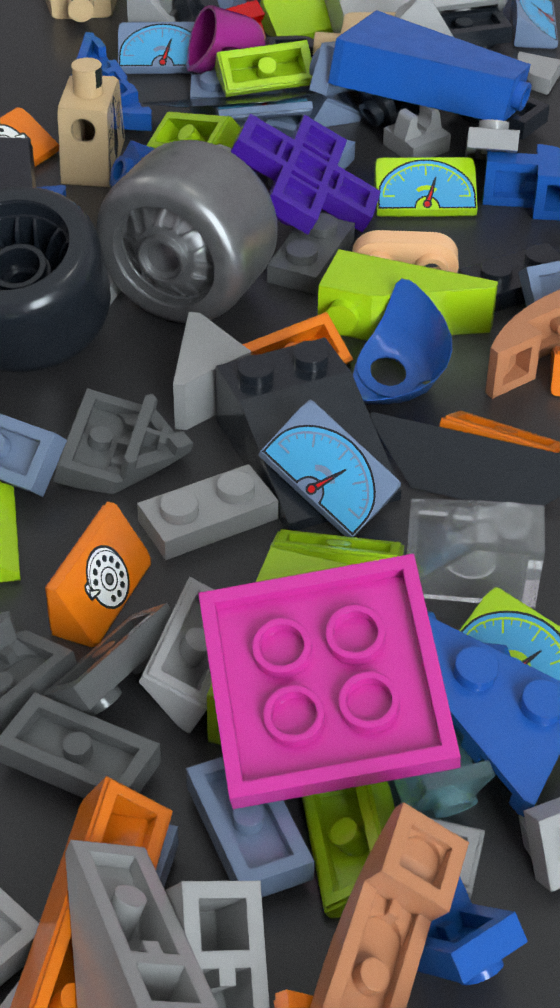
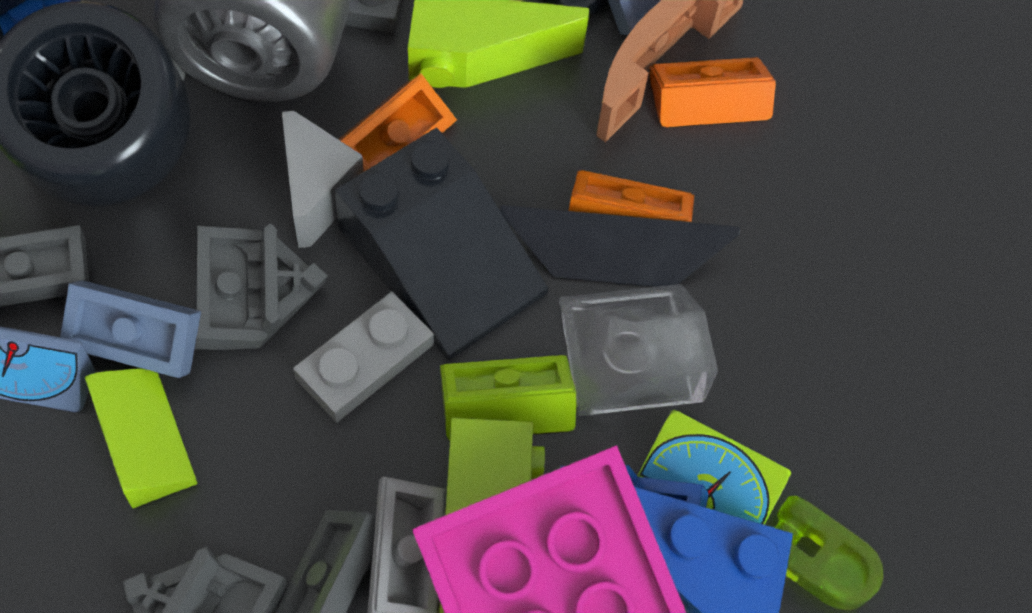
camera: 20 degrees left, 20 degrees up
orange slope [45,501,151,647] -> none
slope [258,400,401,537] -> none
blue piece [353,278,452,405] -> none

